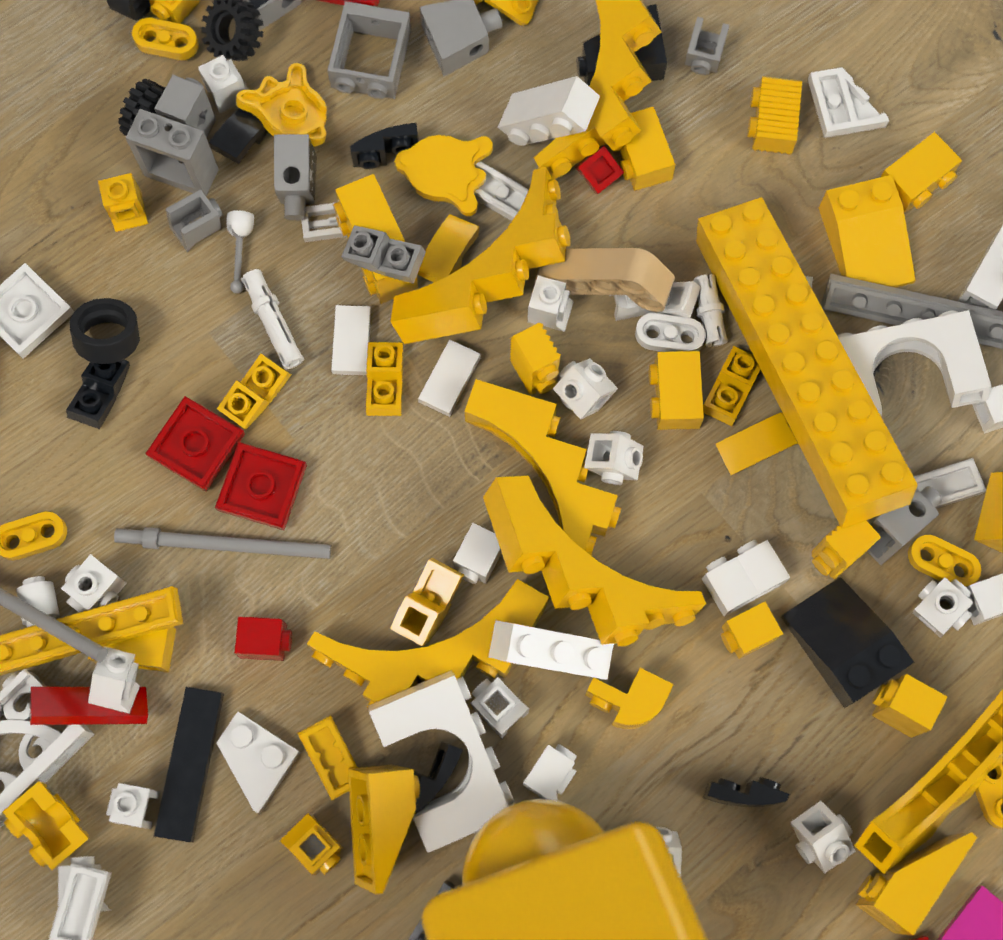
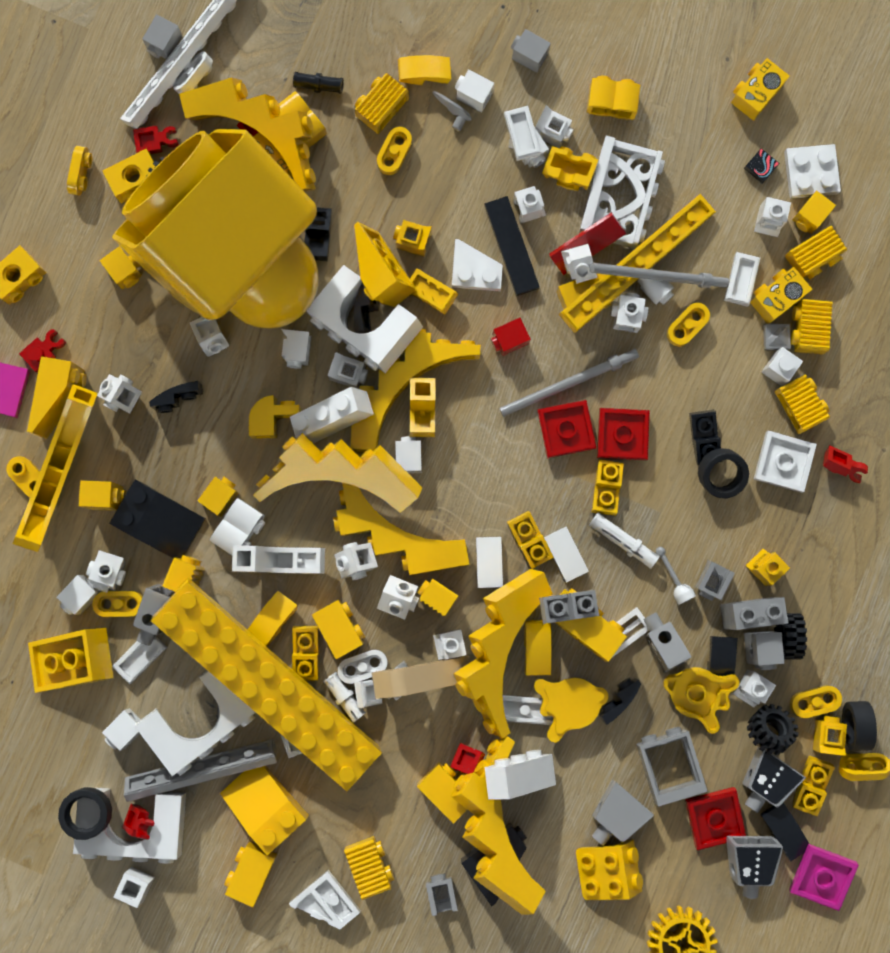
camera: 150 degrees right, 10 degrees up
none -> white arch [232,546,325,574]
none -> white window [535,105,574,148]

